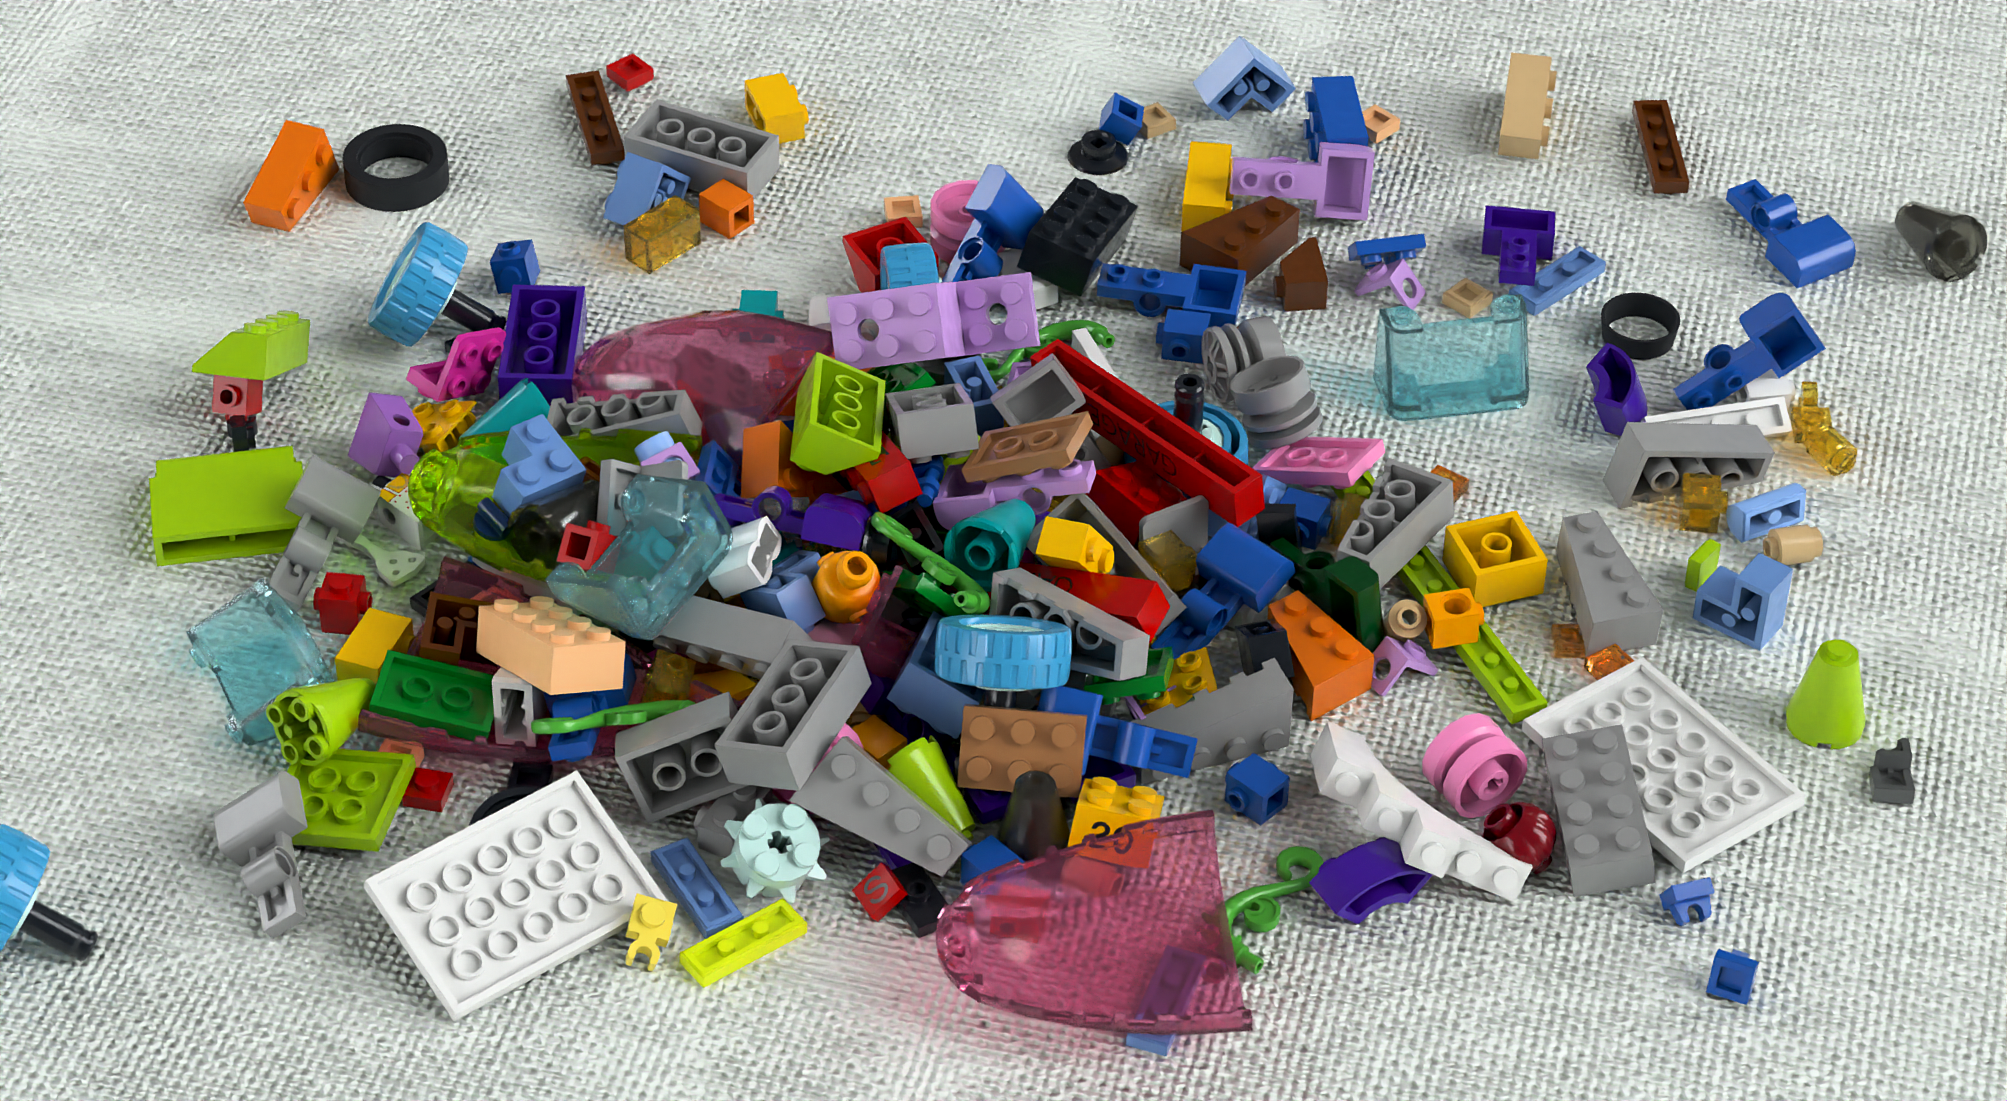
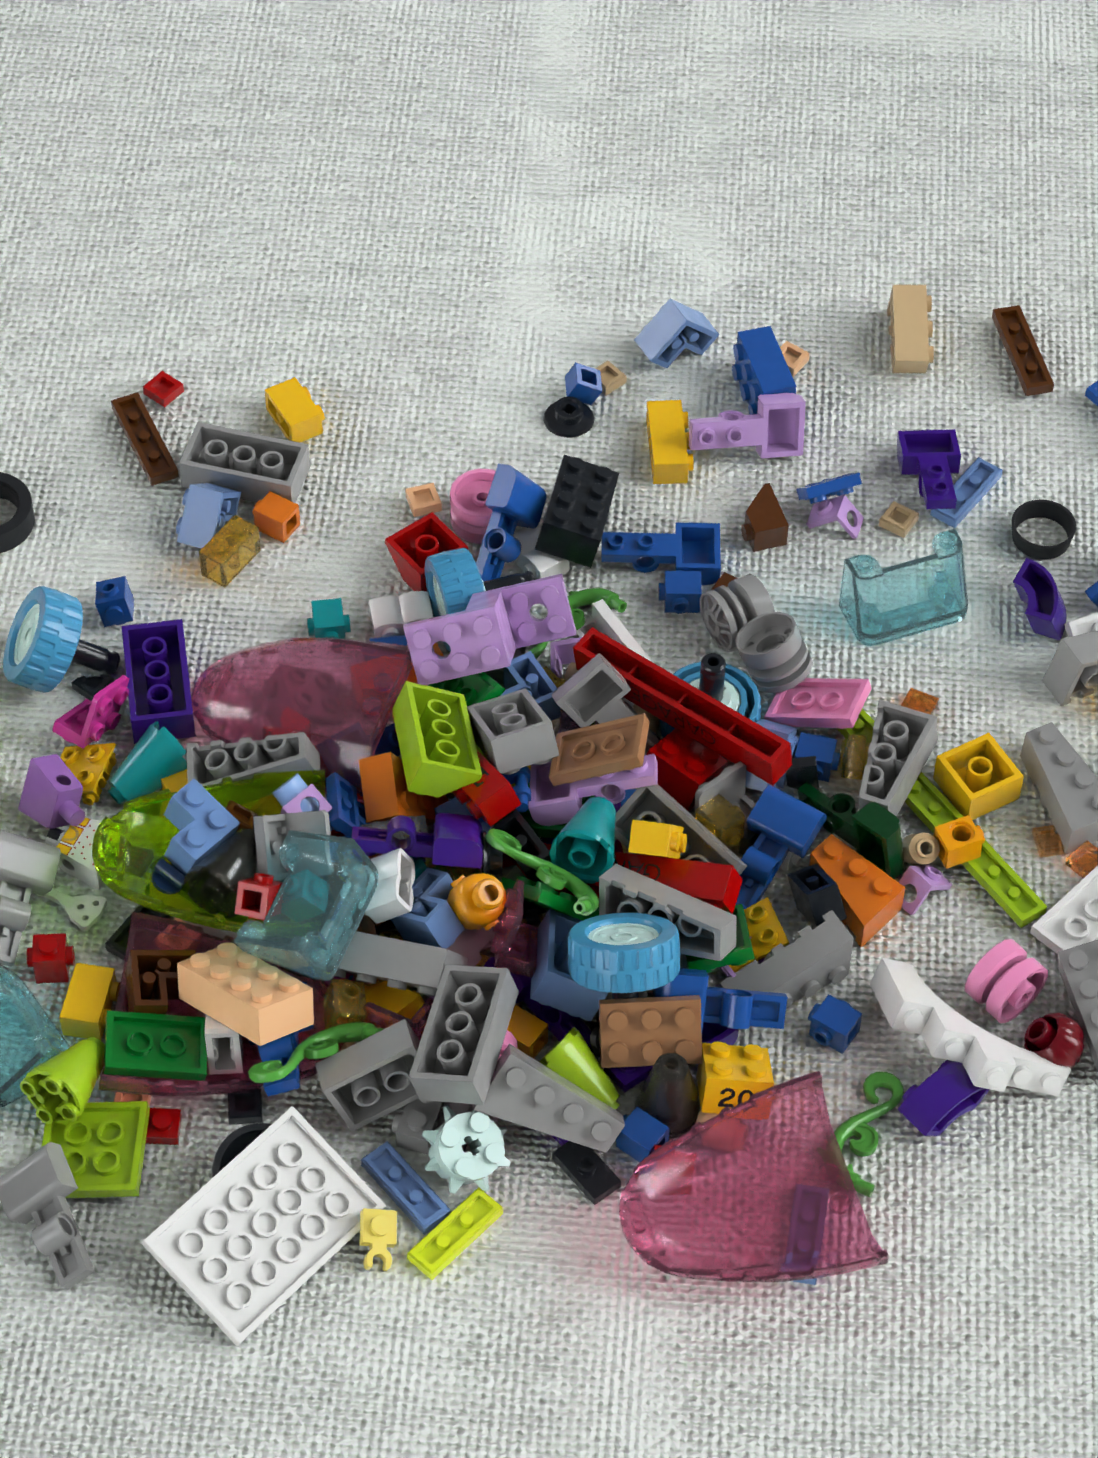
camera: 10 degrees left, 10 degrees up
red tile [852,862,908,922] -> none
reddish brown wedge [1179,196,1300,286] -> none

